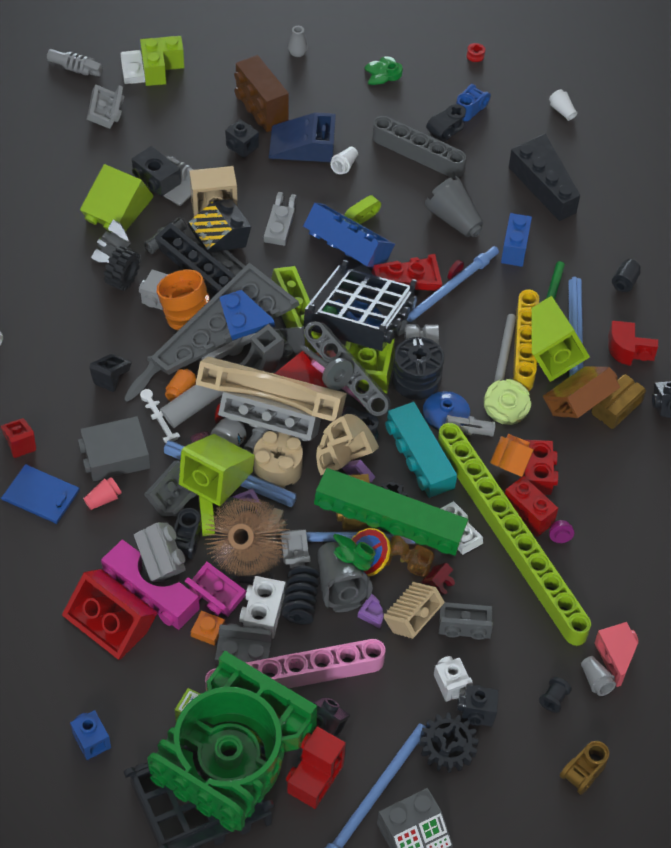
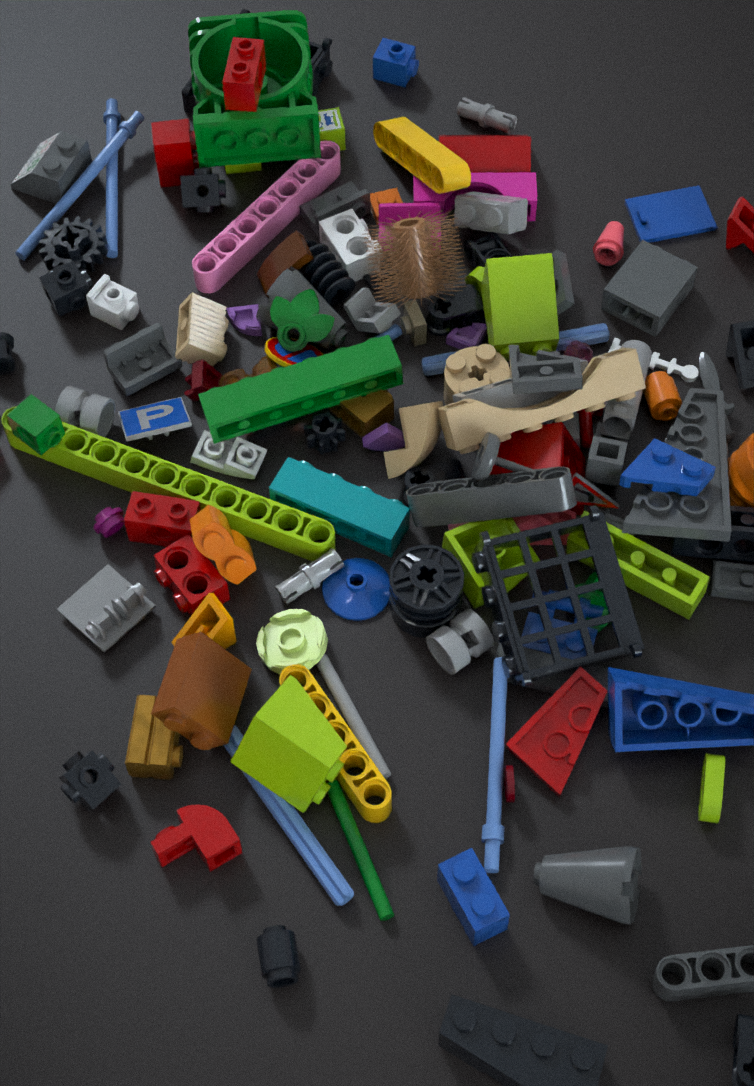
camera: 145 degrees right, 5 degrees up
none -> green brick [7,394,65,456]
none -> medium blue bar [15,111,144,260]
none -> light grey wheel [55,386,115,437]
none -> light grey hinge [57,564,156,653]
none -> piece [118,397,192,442]
none -> light orange slope [171,593,237,649]
none -> red brick [222,37,266,112]
none -> reddish brown slope [257,230,314,298]
none -> yellow beam [373,117,471,194]
none -> light grey pin [457,97,517,135]
none -> dark grey wing [509,345,583,394]

